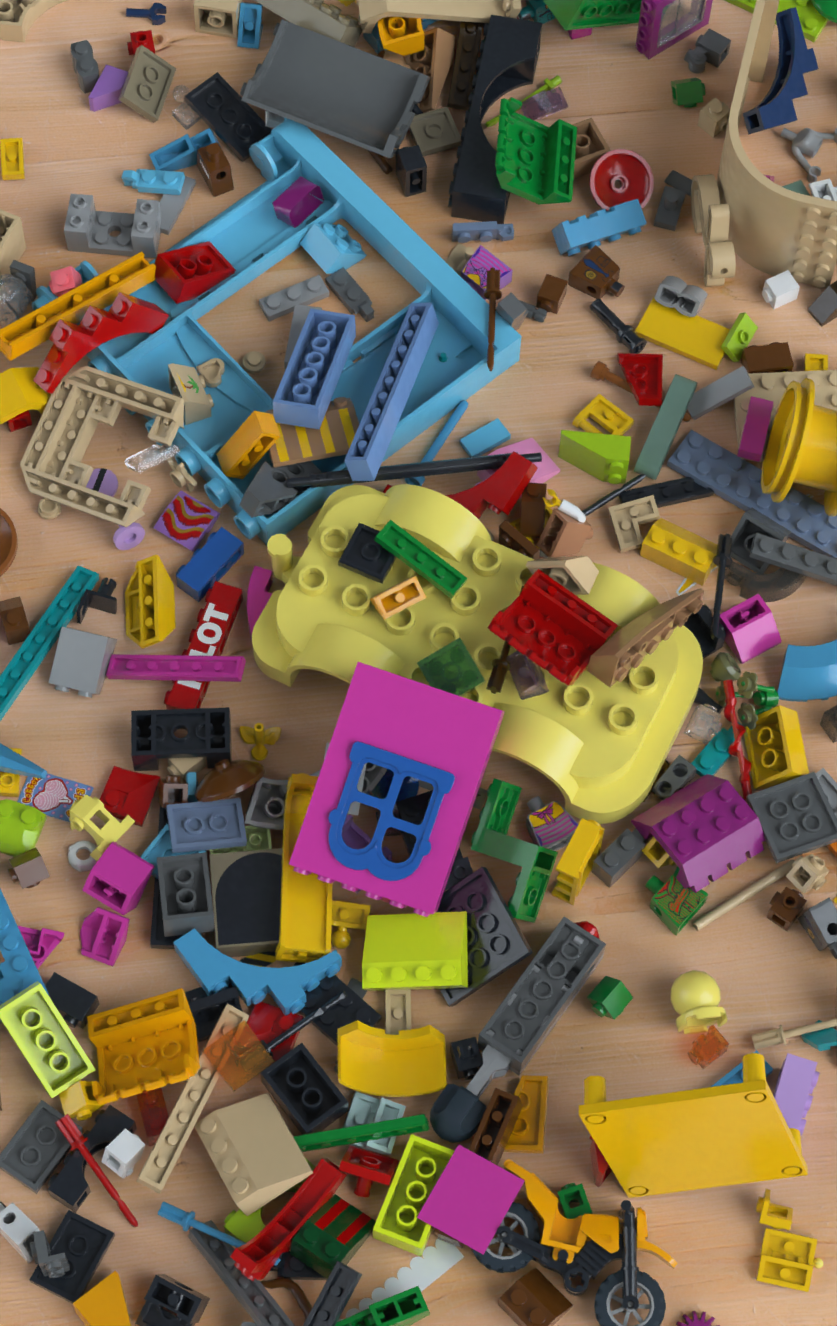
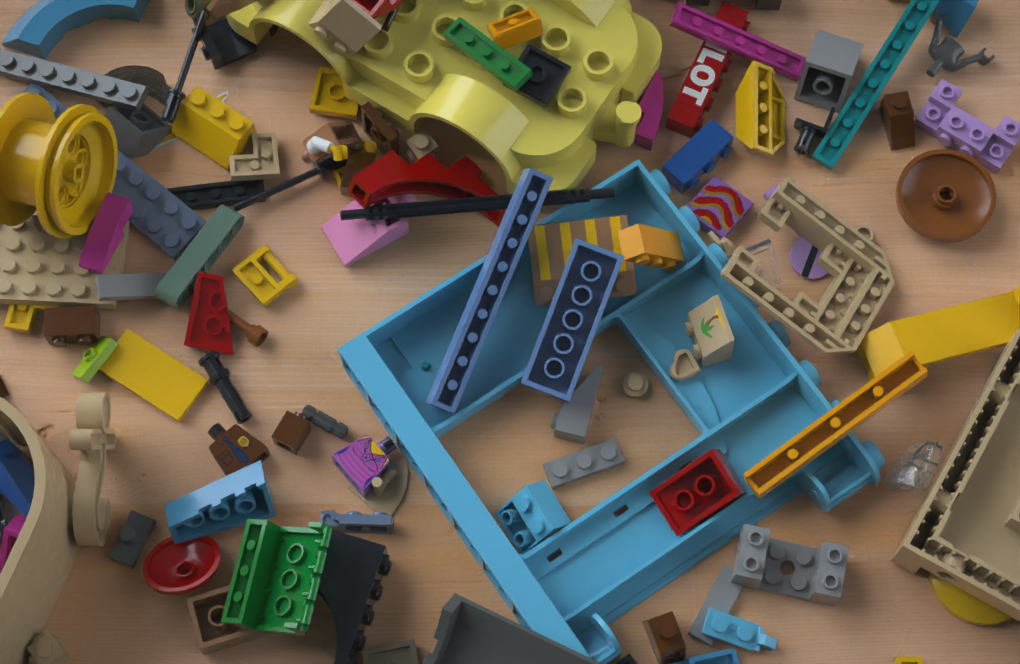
camera: 170 degrees left, 5 degrees up
dark grey plate [10,260,37,302] -> none
red arch [33,292,169,394] -> none
coral brick [49,266,83,297] -> none
dark grey brick [239,461,322,518] -> none
magenta piece [272,176,324,228] -> none
dark grey hinge [325,267,374,322] -> none
black hinge [395,145,427,197] -> none
dark azure piece [405,400,468,486] -> none
medium azure tile [460,418,511,457] -> none
reddish brown piece [484,268,502,371] -> none
dark grey slope [496,292,529,330] -> none
lime slope [558,430,631,484] -> none
light grey brick [655,276,708,317] -> none
dark grey sticker [664,170,692,196] -> none
dark pink slope [719,594,782,665] -> none
white brick [762,270,800,309] -> none

